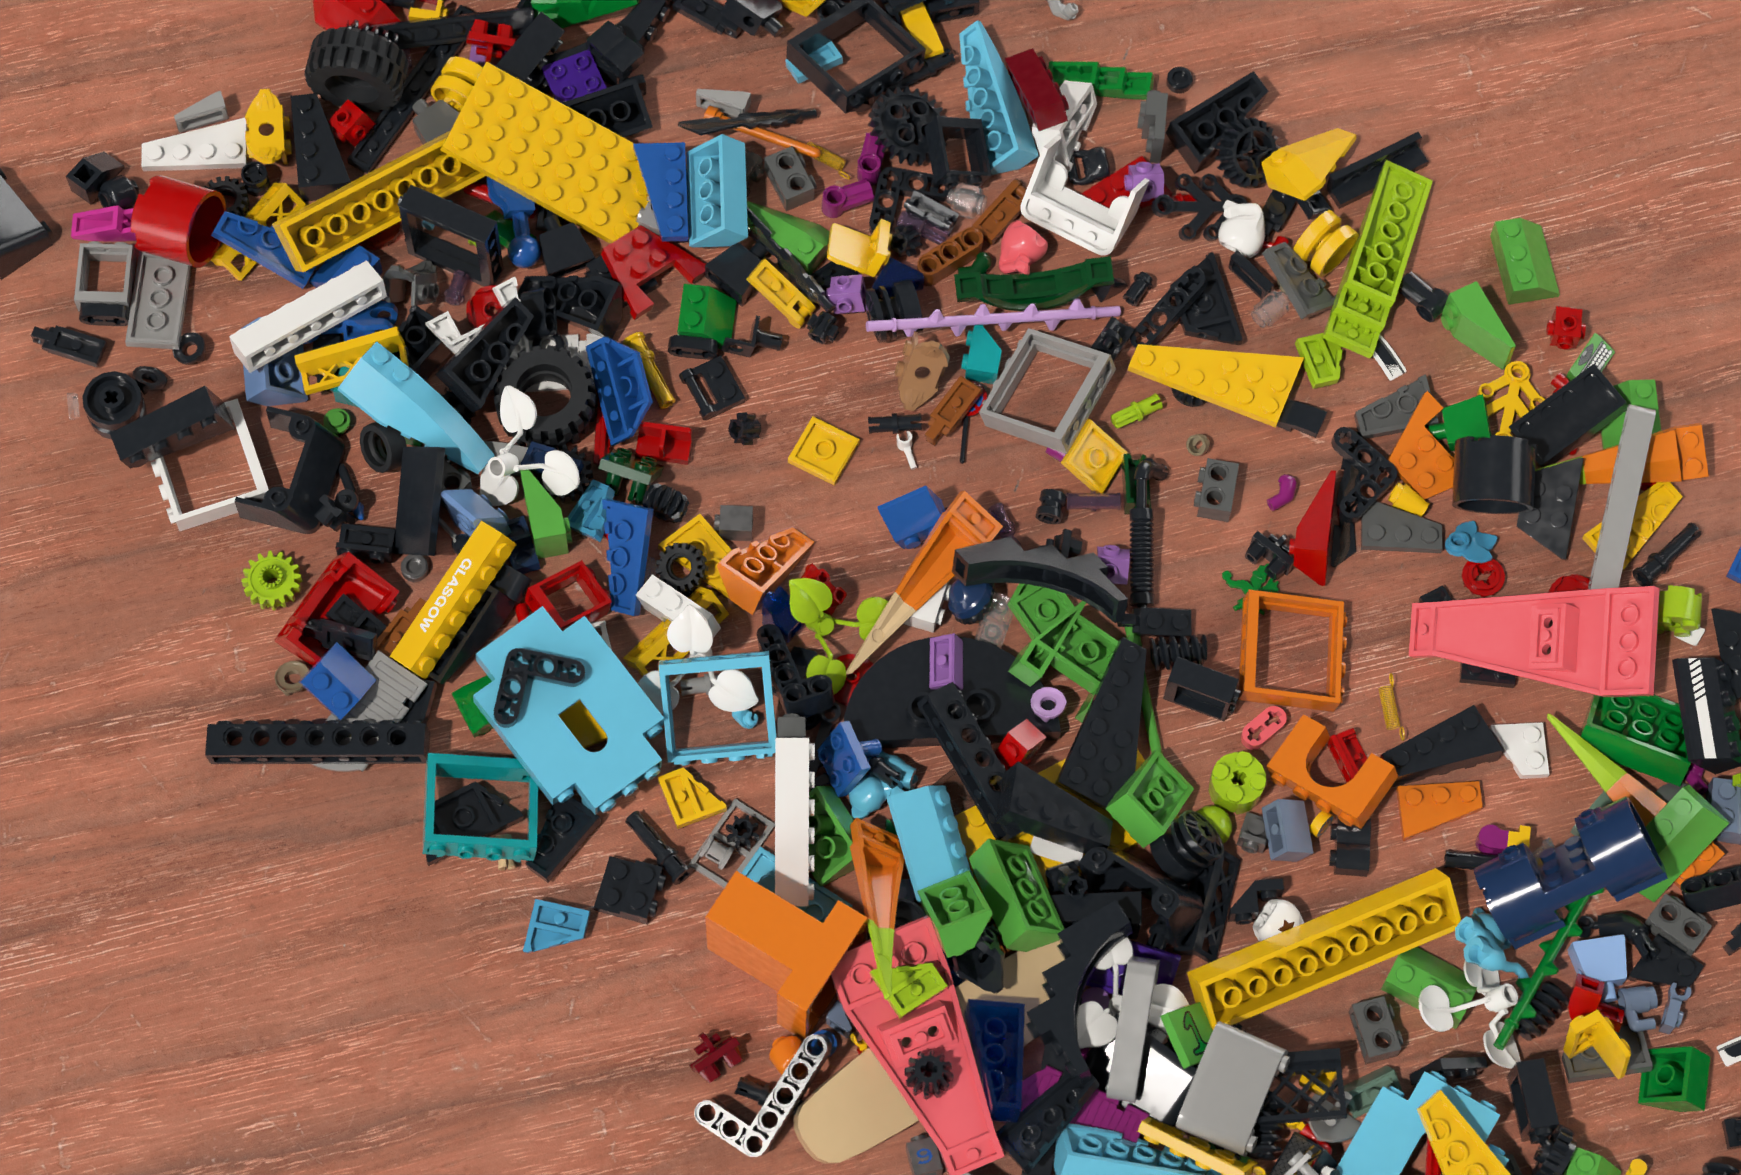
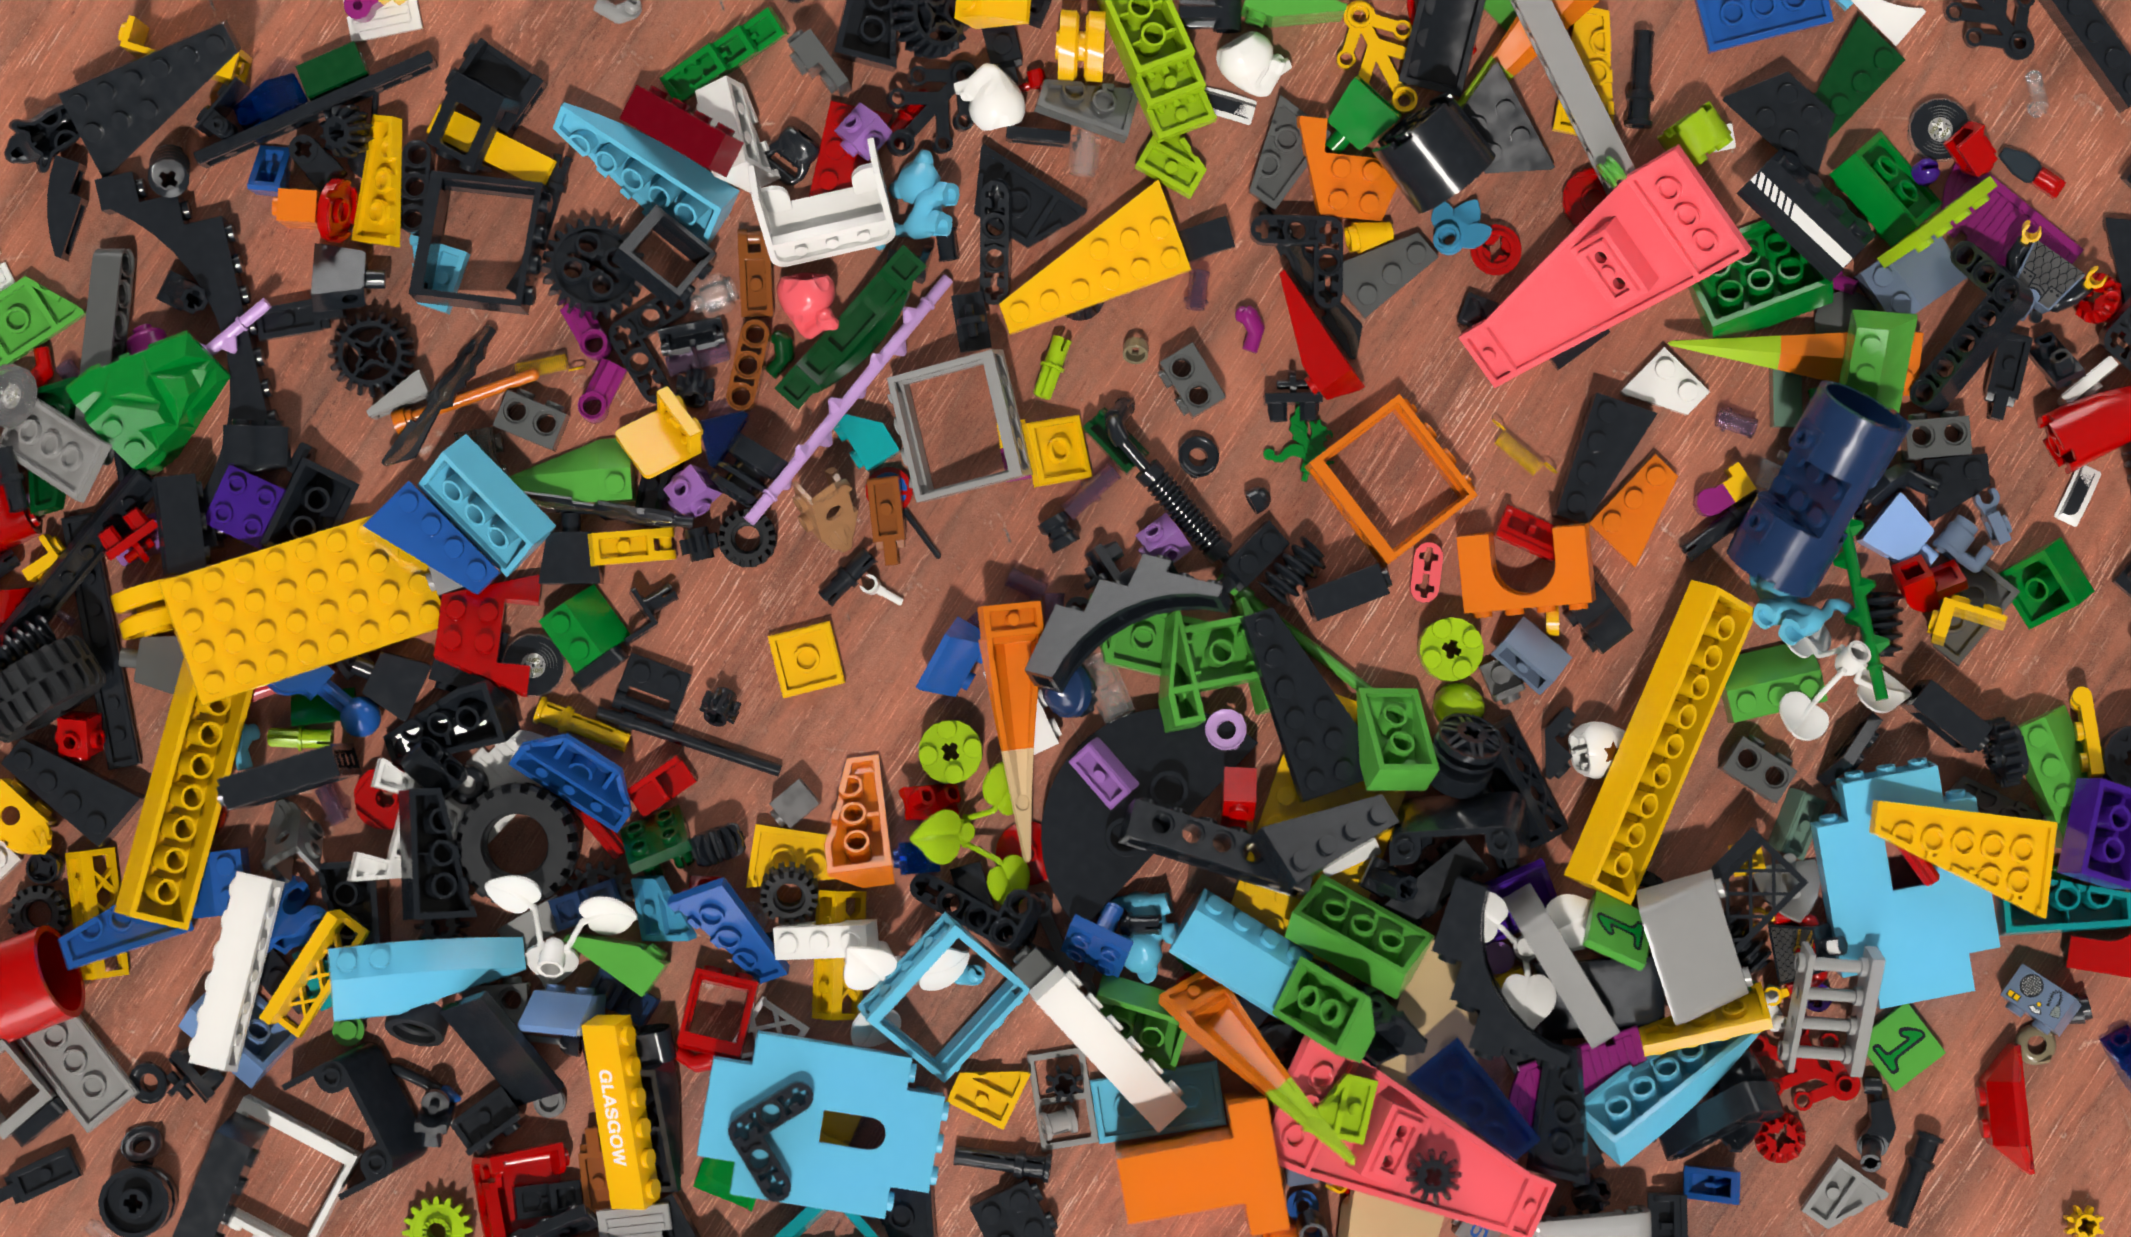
camera: 40 degrees left, 20 degrees up
none -> black hips [166,1047,225,1104]
none -> black gear [328,311,416,398]
none -> black tile [502,634,566,697]
none -> black bar [596,705,782,777]
none -> black tyre [718,509,777,568]
none -> medium azure animal [875,149,960,250]
none -> lime brick [919,720,983,784]
none -> black piece [1177,436,1219,478]
none -> pin [1183,269,1210,311]
none -> white piece [1216,31,1292,97]
none -> black hinge [1244,486,1271,515]
none -> bright green bush [1596,155,1627,188]
none -> pin [1714,407,1758,439]

